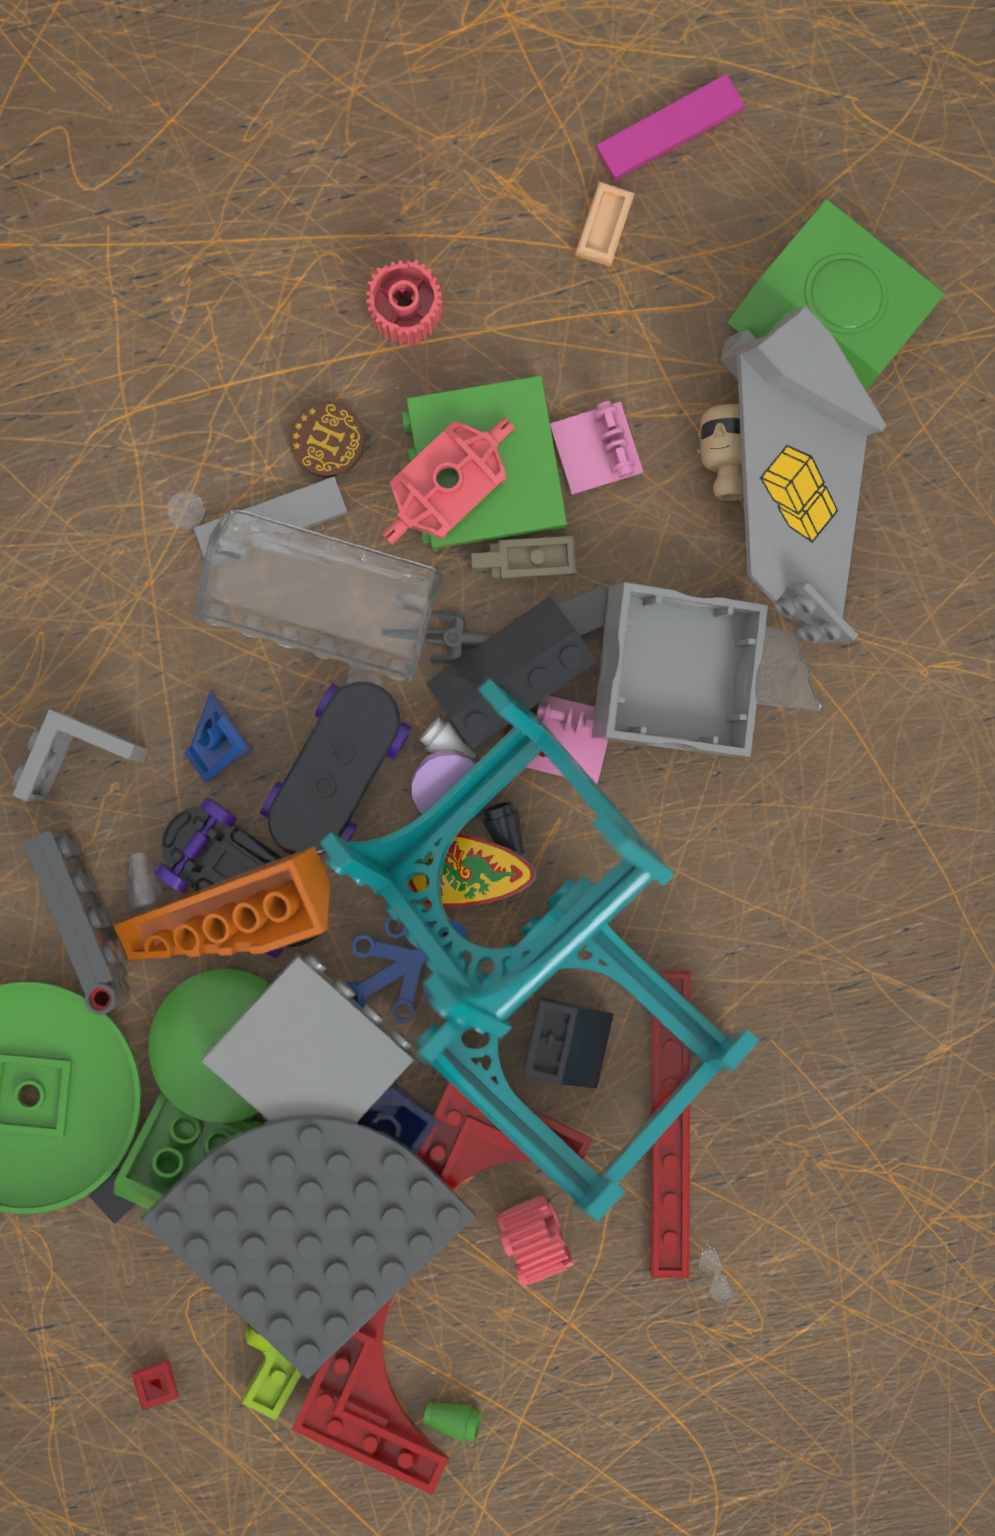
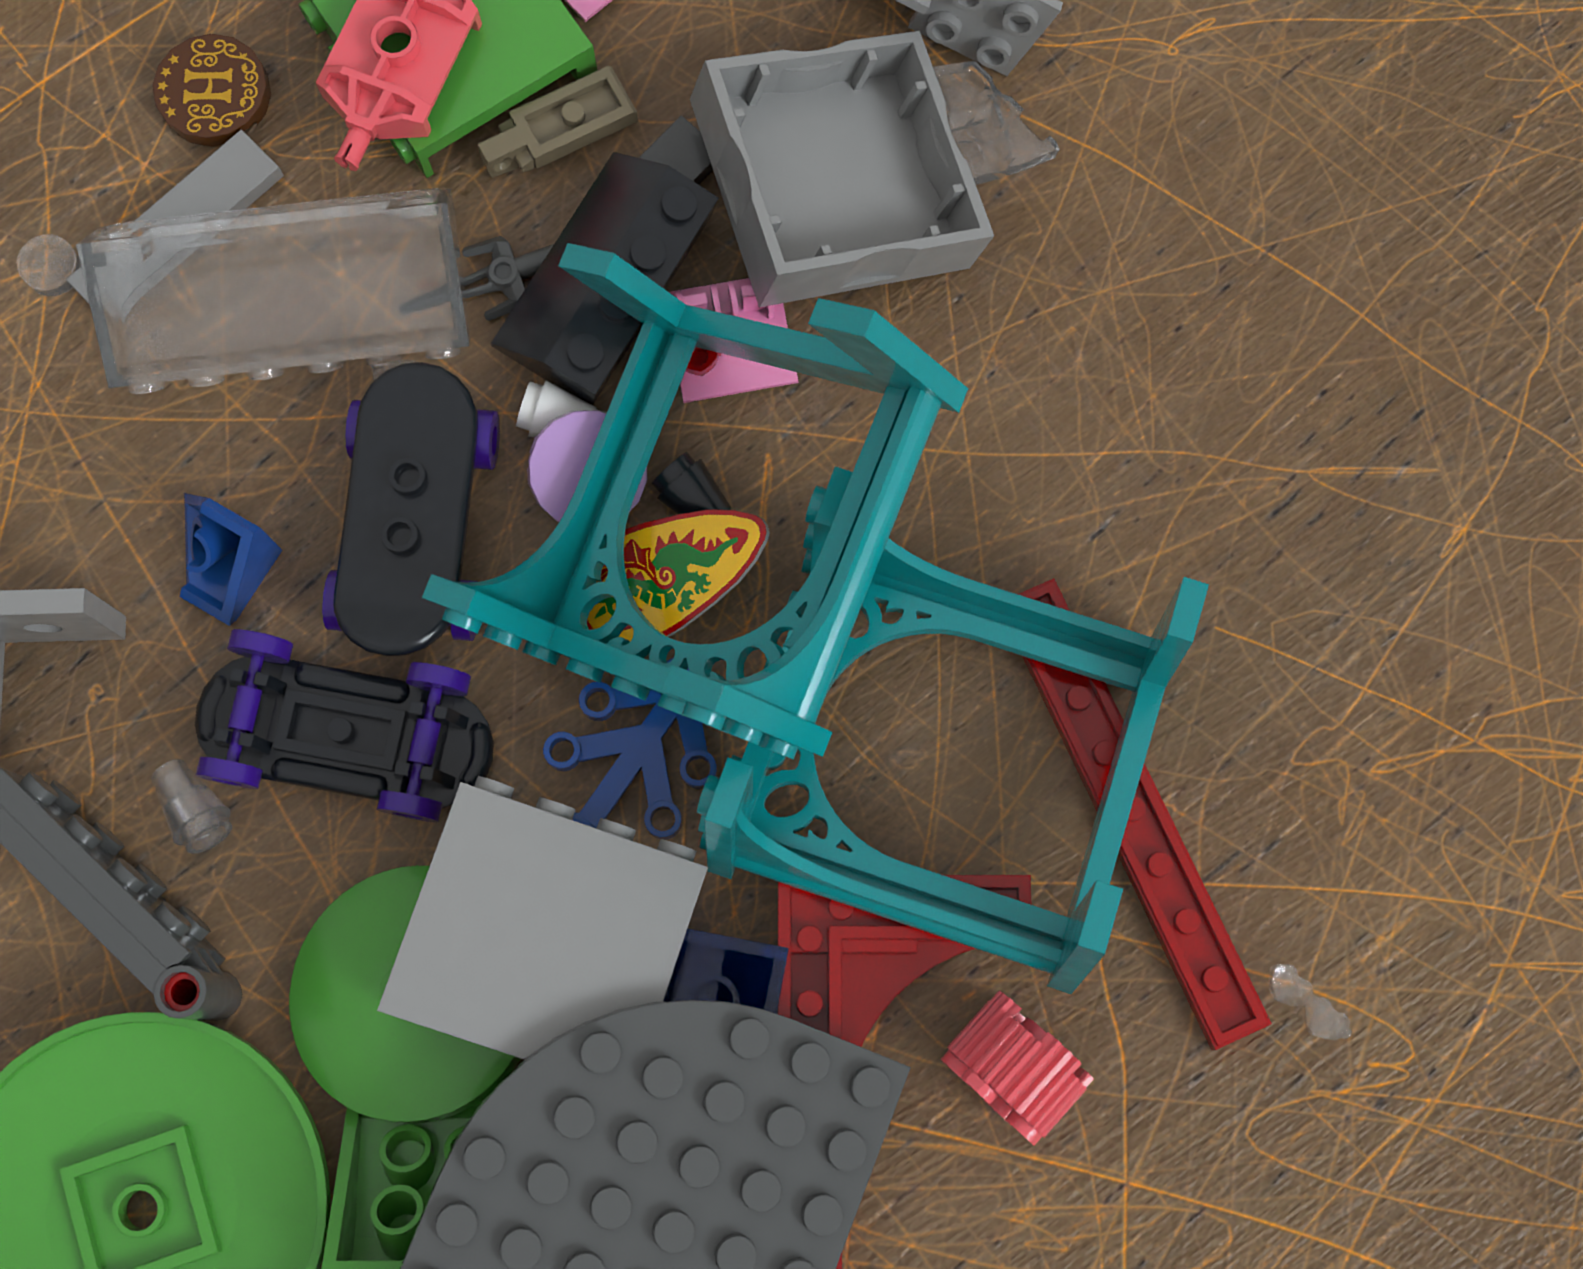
camera: 30 degrees left, 10 degrees down
orange wedge [113,846,330,960] -> none
black slope [523,997,614,1088] -> none

